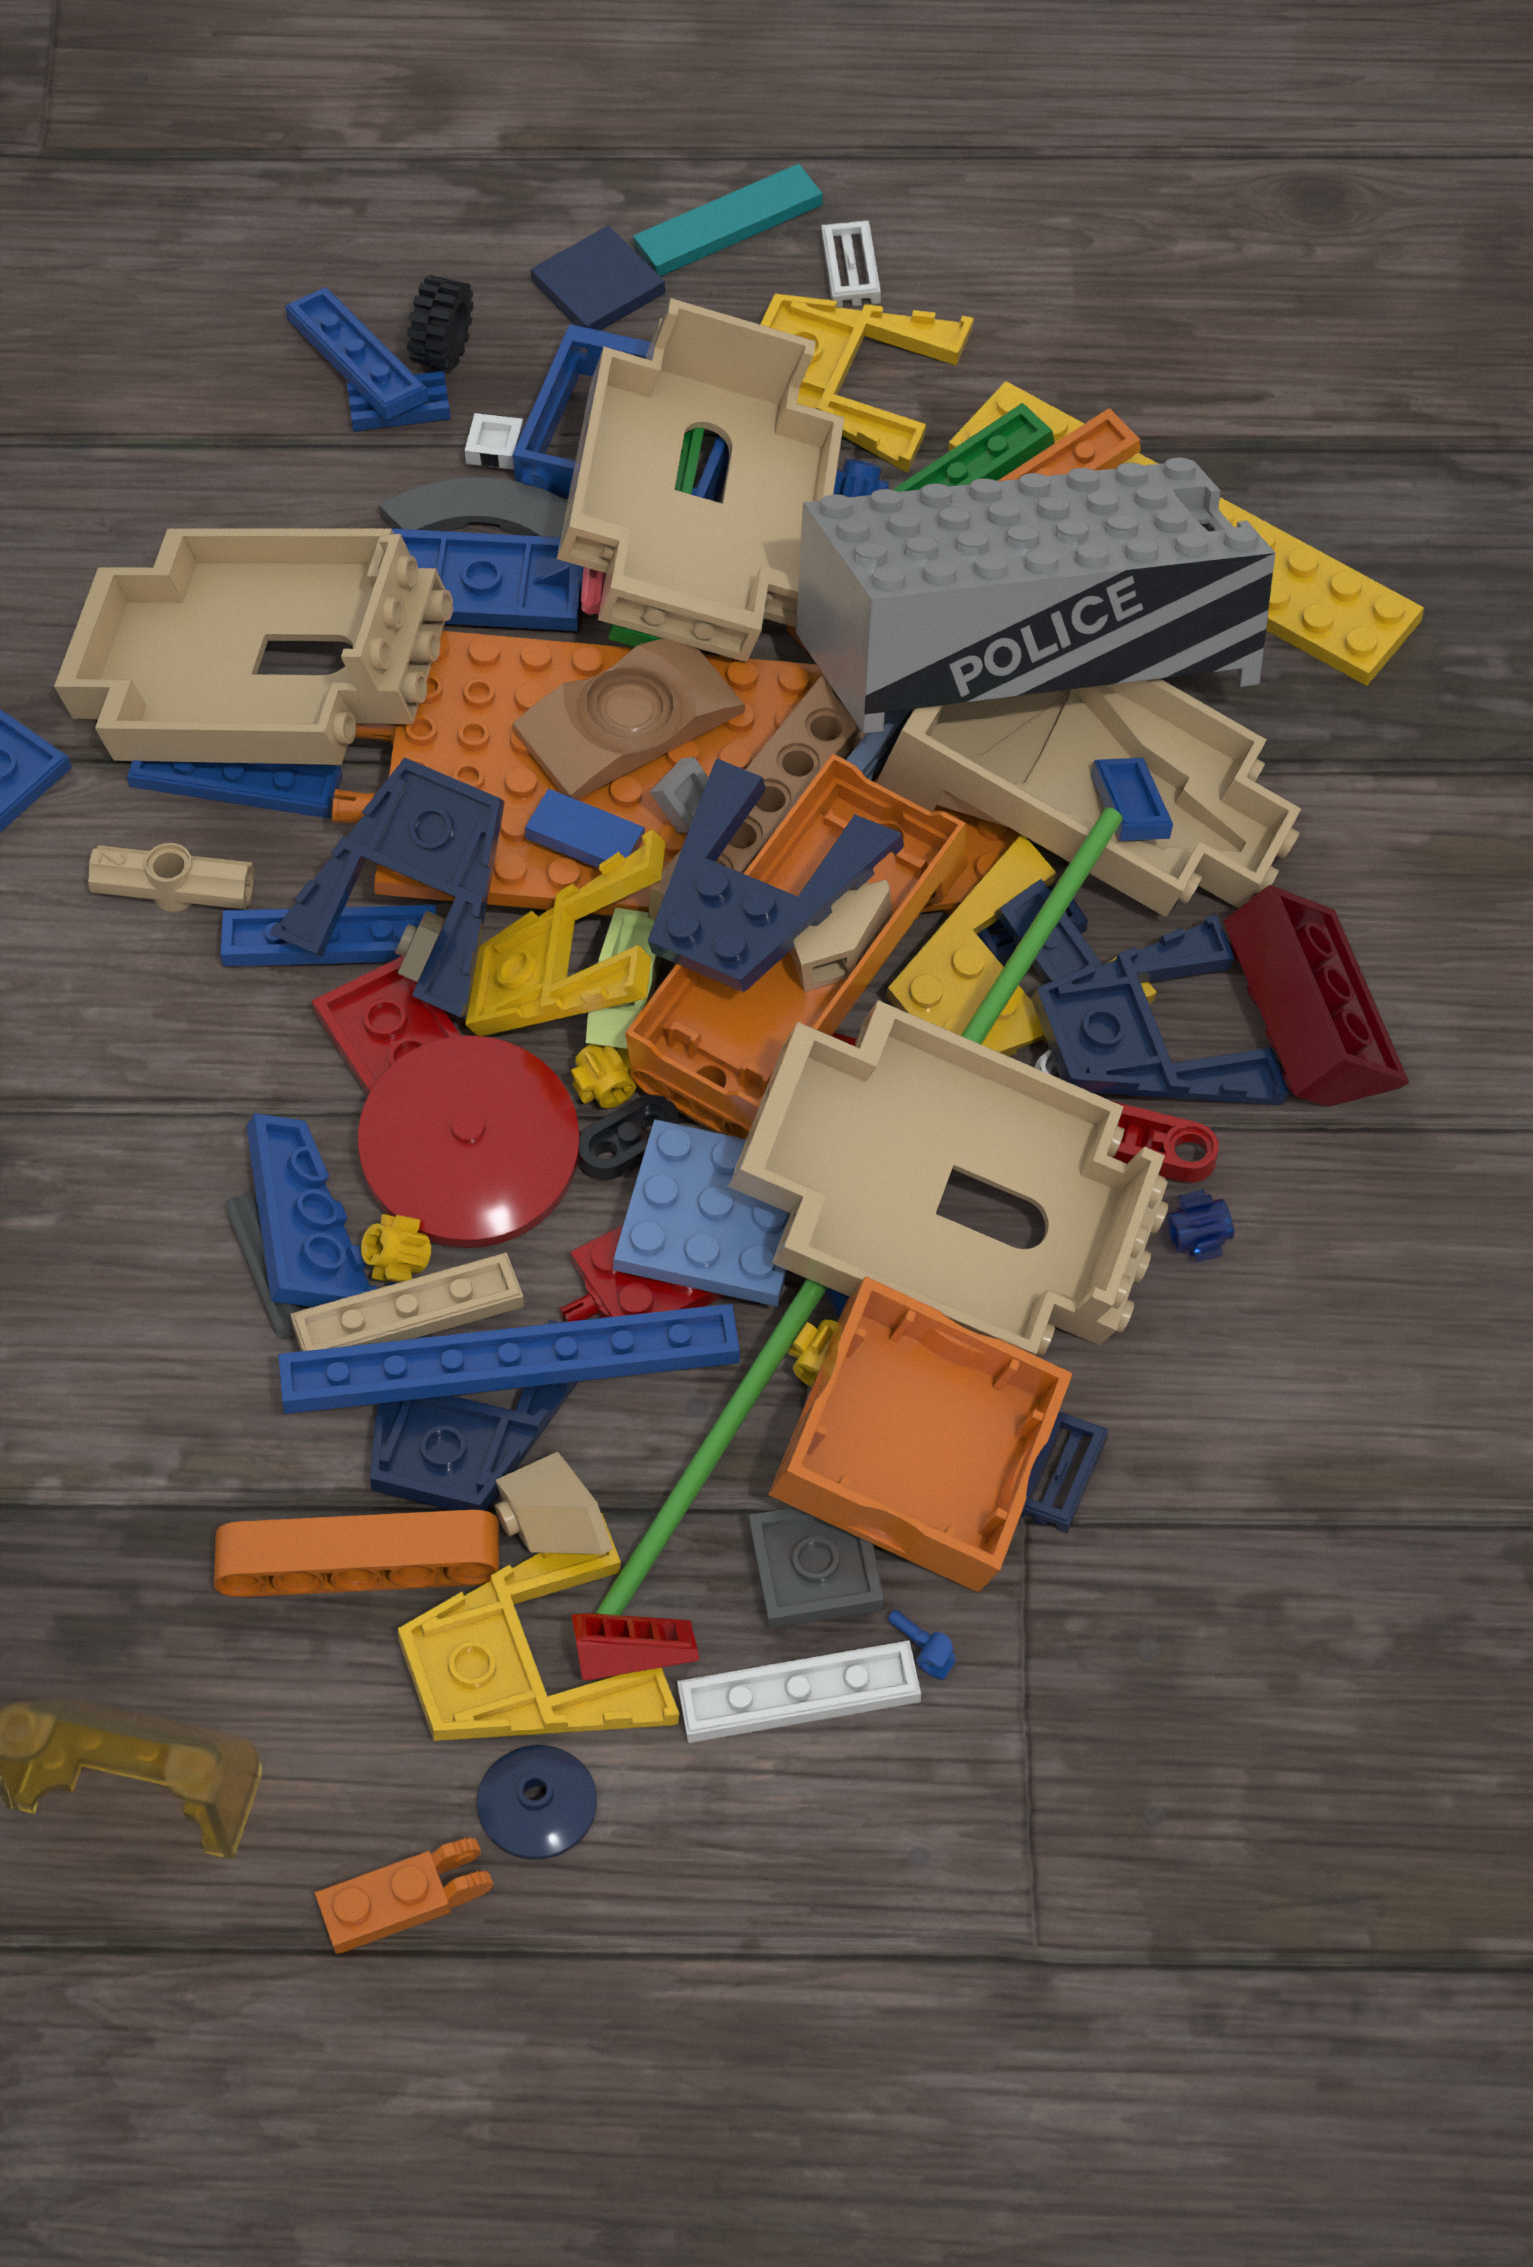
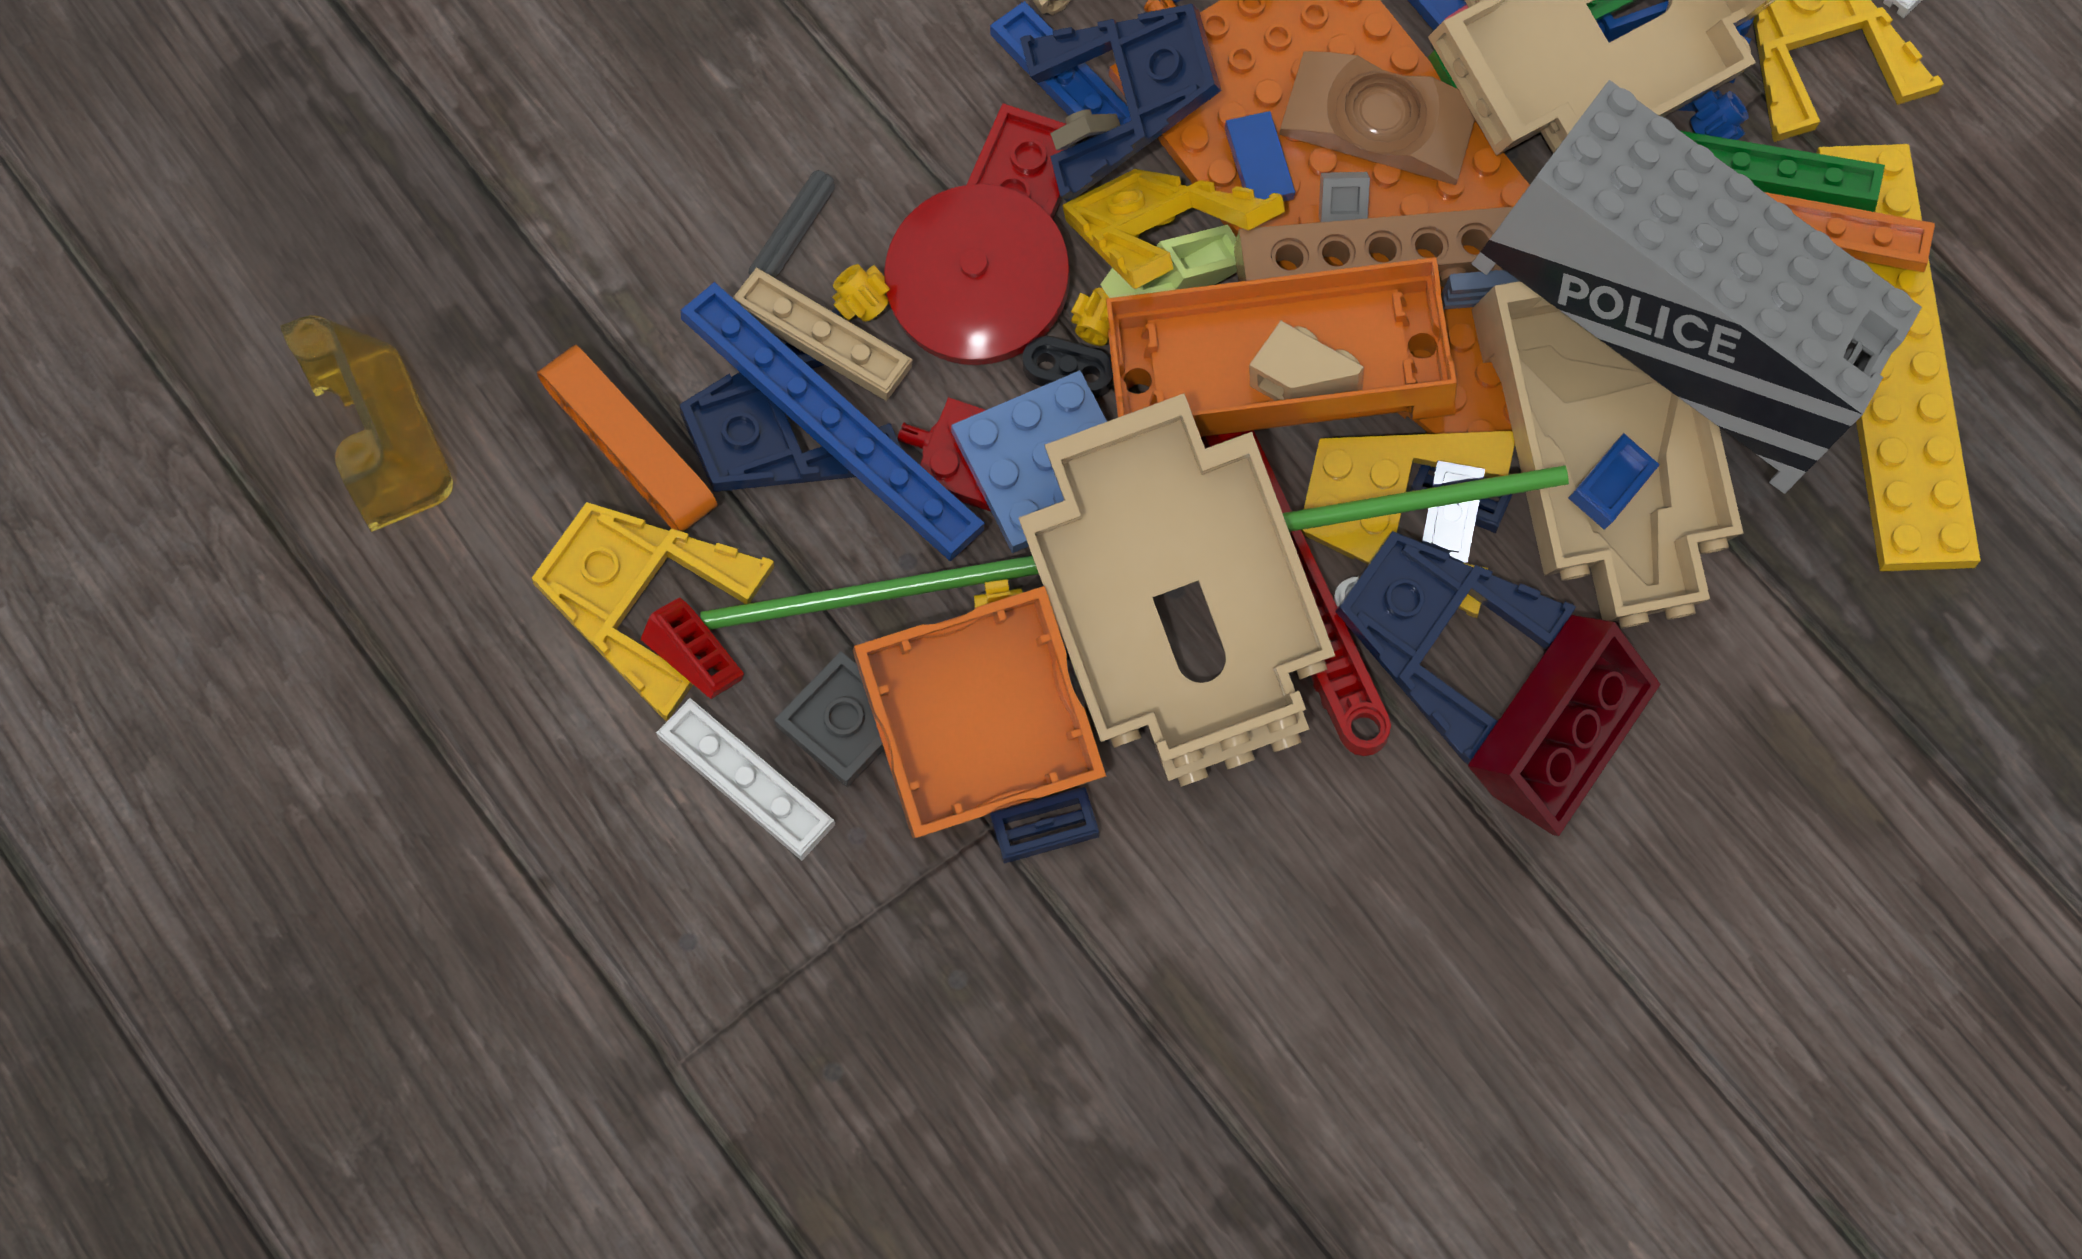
camera: 50 degrees right, 10 degrees up
blue wing [246,1113,378,1307] -> none
orange hinge [315,1837,494,1954] -> none
dark blue dish [477,1745,597,1860] -> none
tan slope [495,1452,613,1554] -> none
dark blue wing [648,759,904,992] -> none
blue hand [888,1610,956,1679] -> none
clear blue gear [1167,1189,1234,1263] -> none

